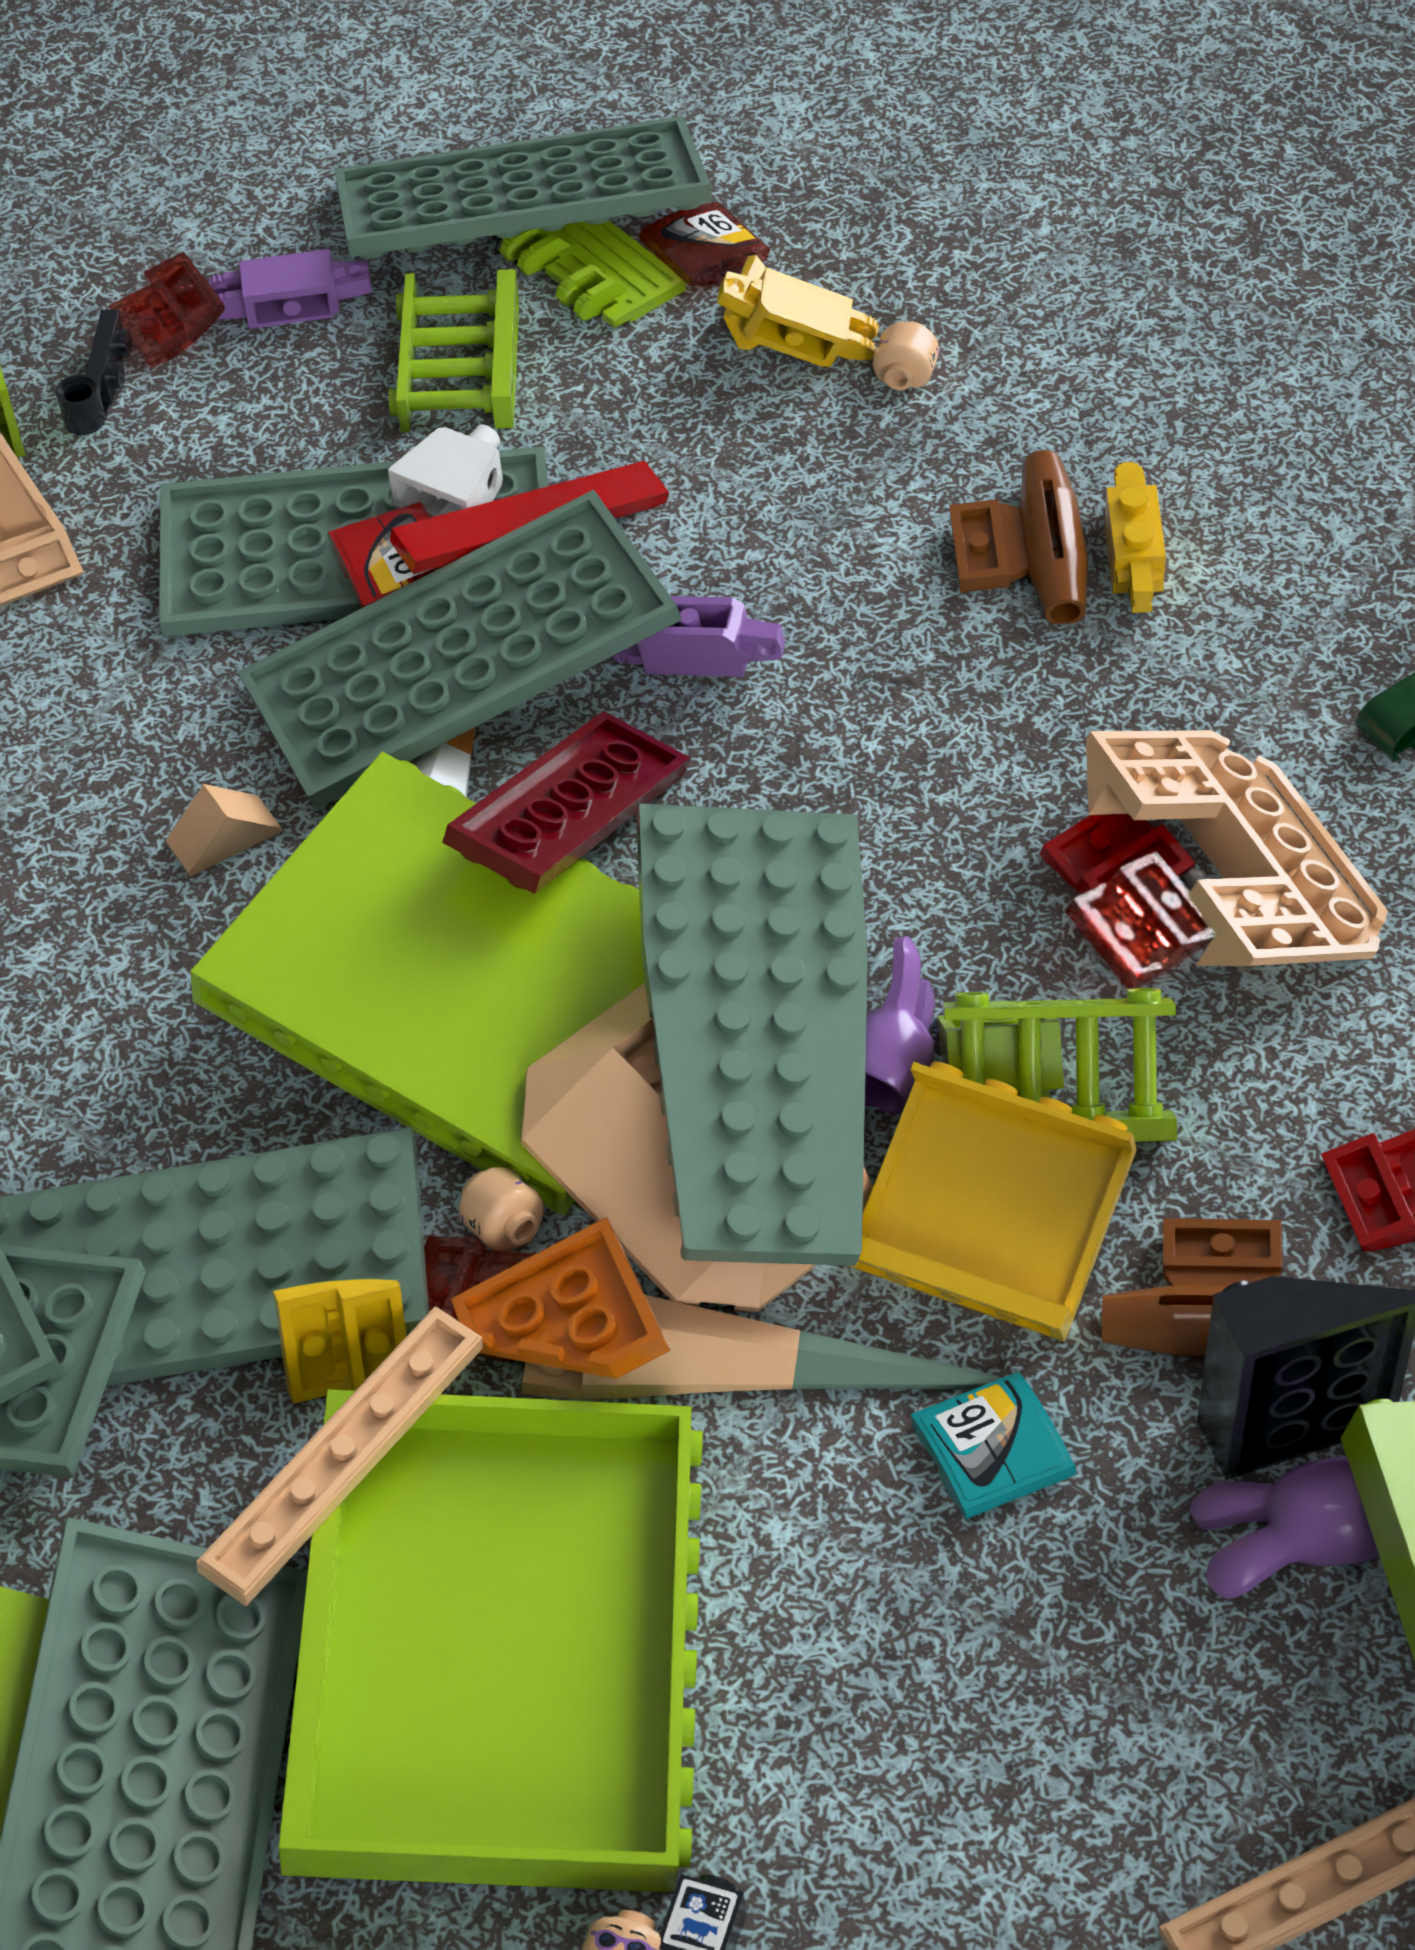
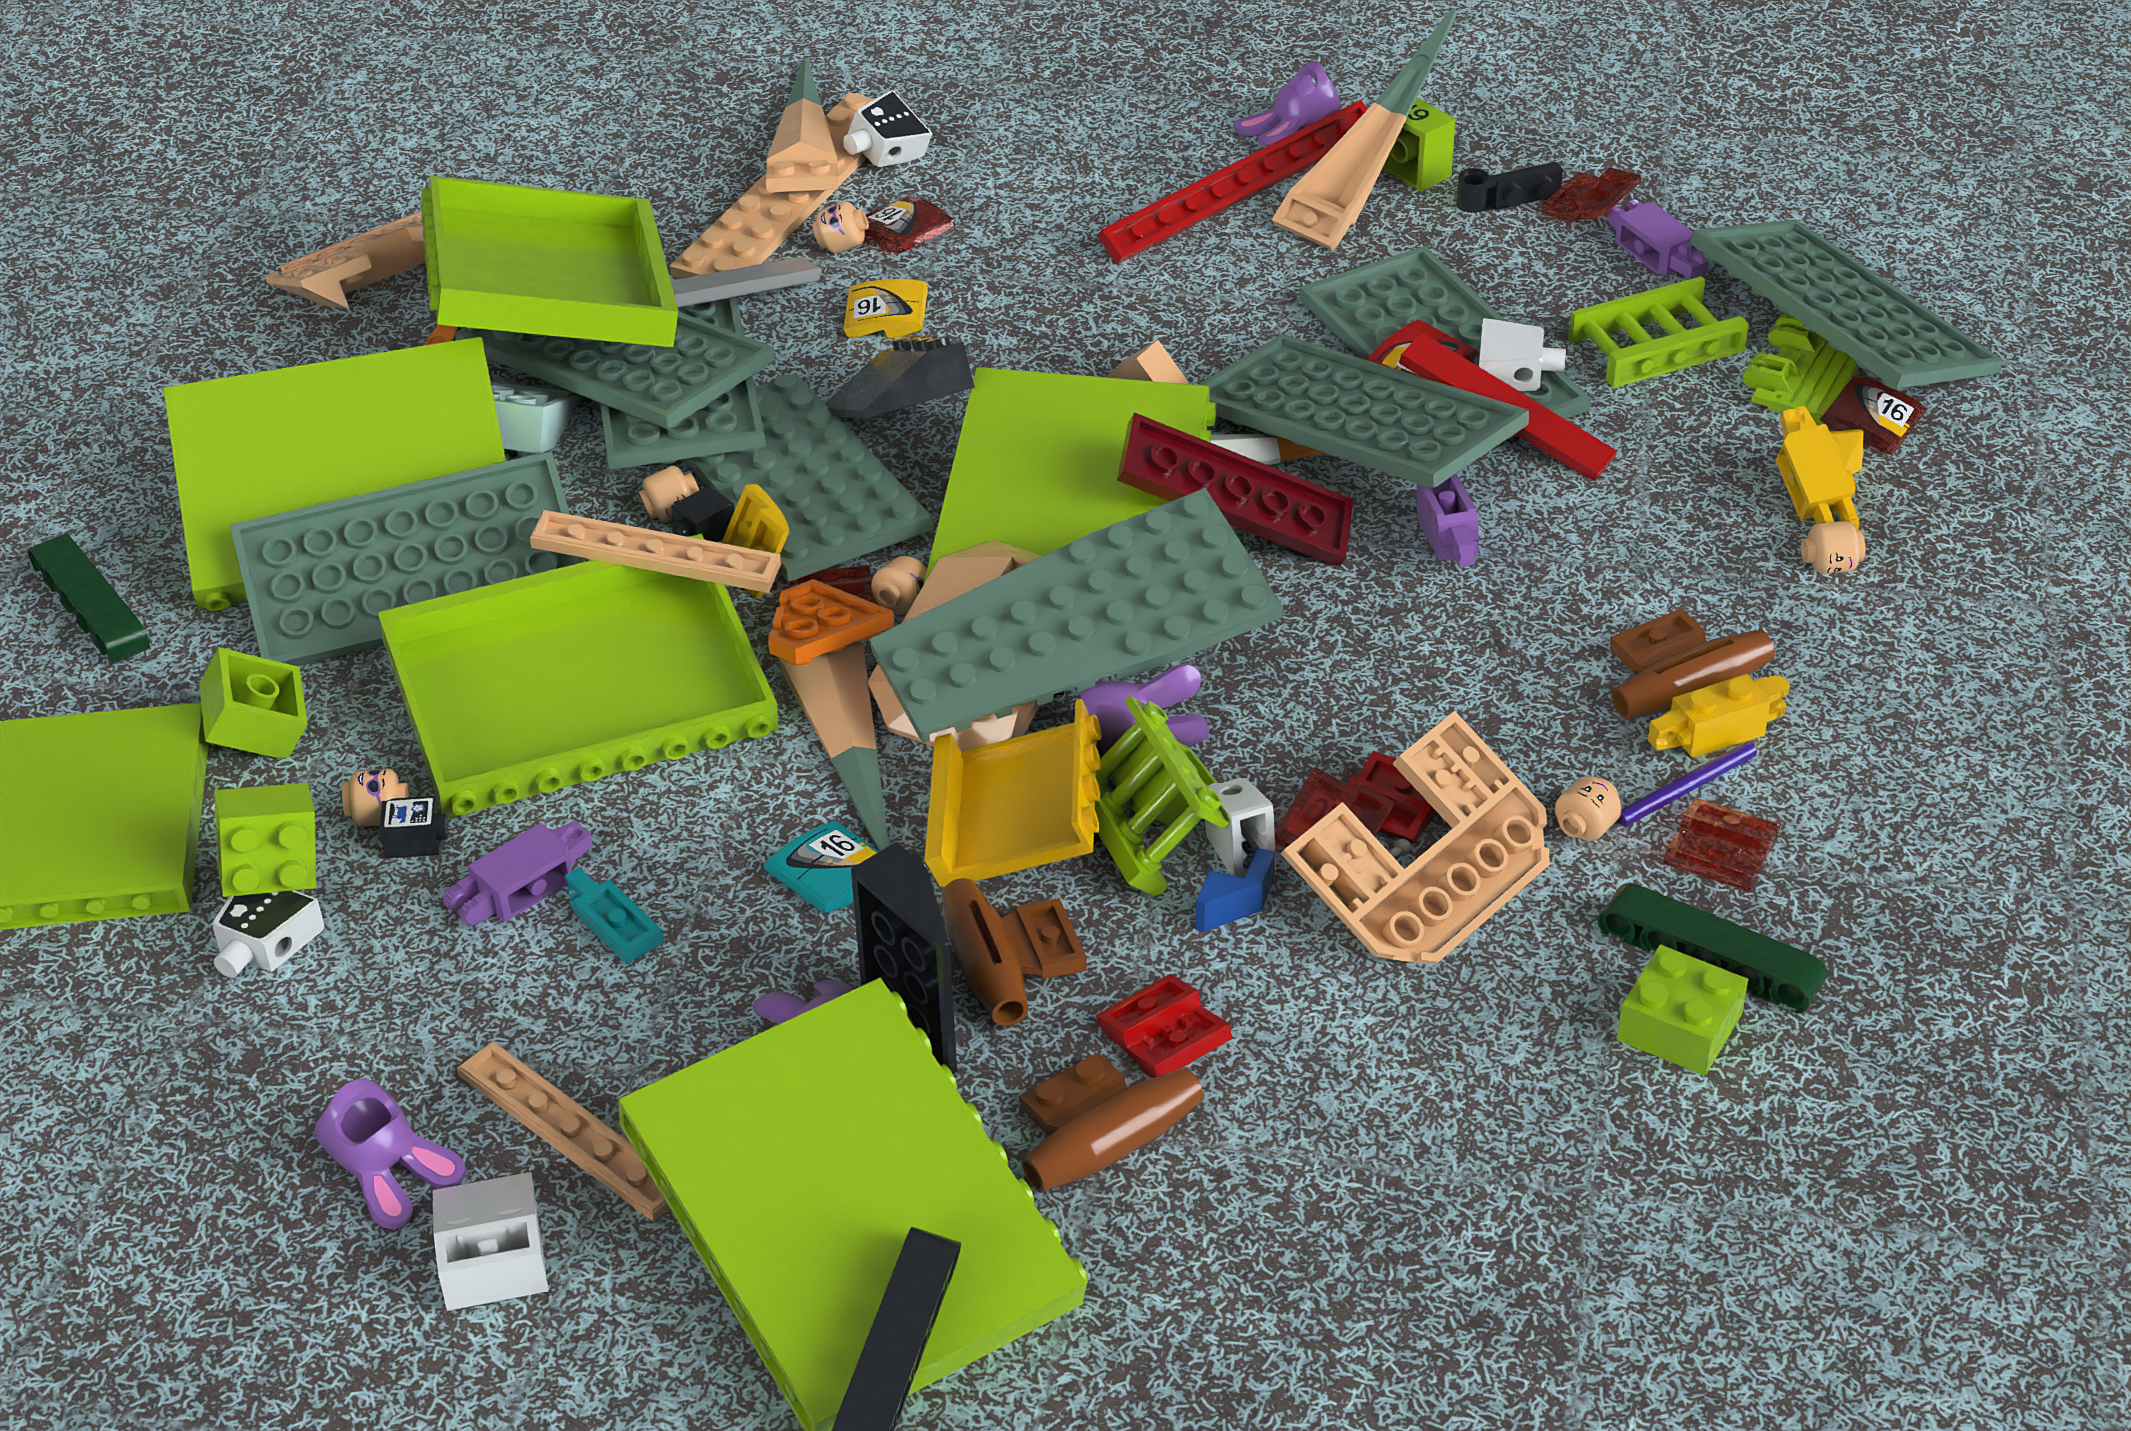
camera: 65 degrees right, 10 degrees down
none -> medium lavender hinge [443,821,593,926]
none -> teal hinge [564,867,664,964]
none -> light nougat head [638,466,699,523]
none -> black brick [671,485,735,542]
none -> black slope [825,336,975,419]
none -> blue slope [1195,848,1275,932]
none -> white torso [1205,778,1276,878]
none -> light nougat head [1554,776,1622,841]
none -> dark purple bar [1617,741,1757,827]
none -> clear red slope [1663,798,1781,892]

